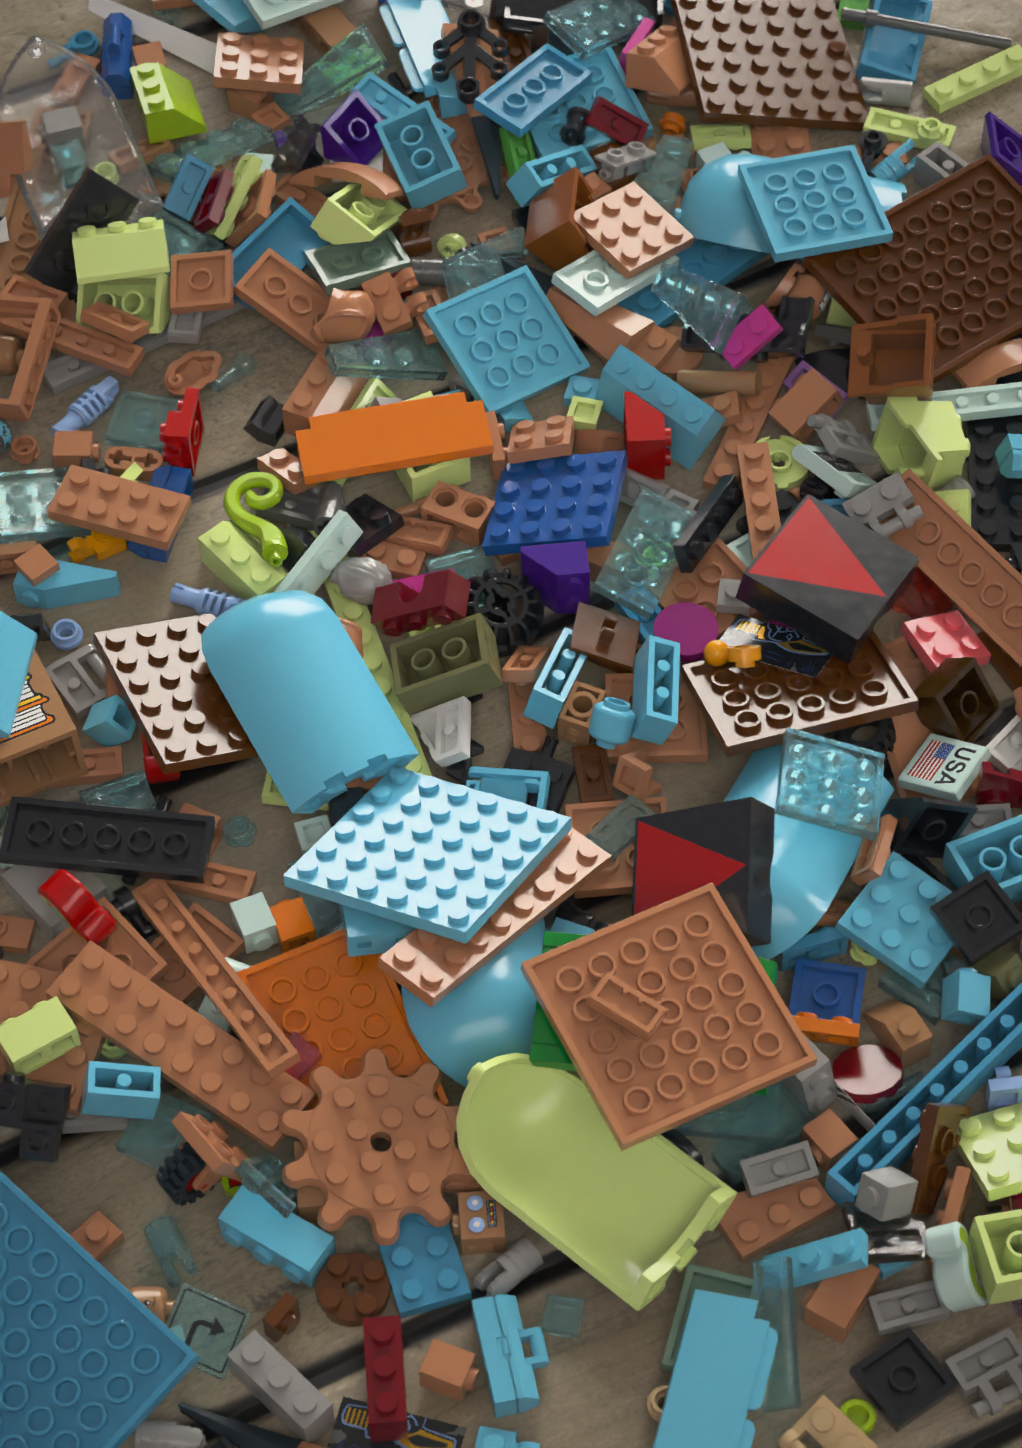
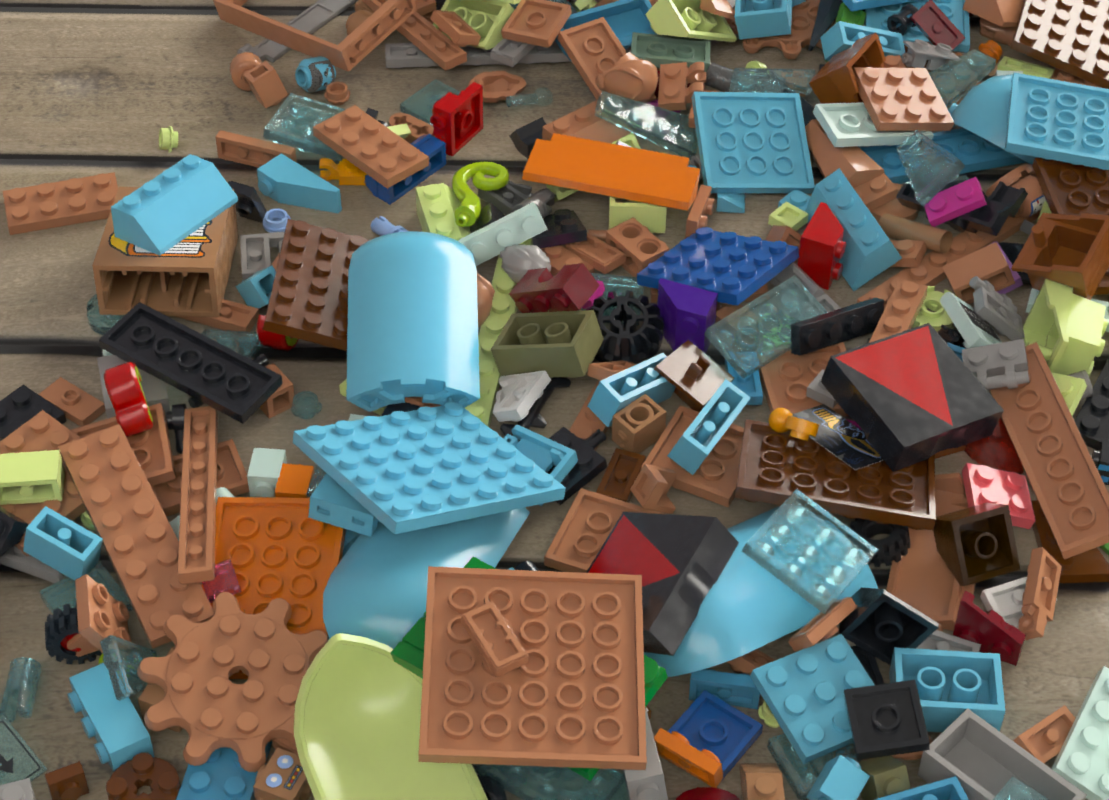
camera: 25 degrees right, 10 degrees down
nougat tile [13,544,60,587] -> none
light blue hinge [51,375,119,438] -> none
nougat brick [52,430,101,475] -> none
nougat plate [148,861,257,904] -> none
nougat plate [257,448,320,495] -> none
nougat plate [377,828,611,1008] -> none
reddish brown plate [394,208,432,258] -> none
nougat plate [507,415,576,464] -> none
clear light blue tile [585,794,657,862] -> none
medium azure head [588,697,636,749] -> none
magenta tile [653,602,719,662] -> none
light aqua tile [898,733,991,802] -> none

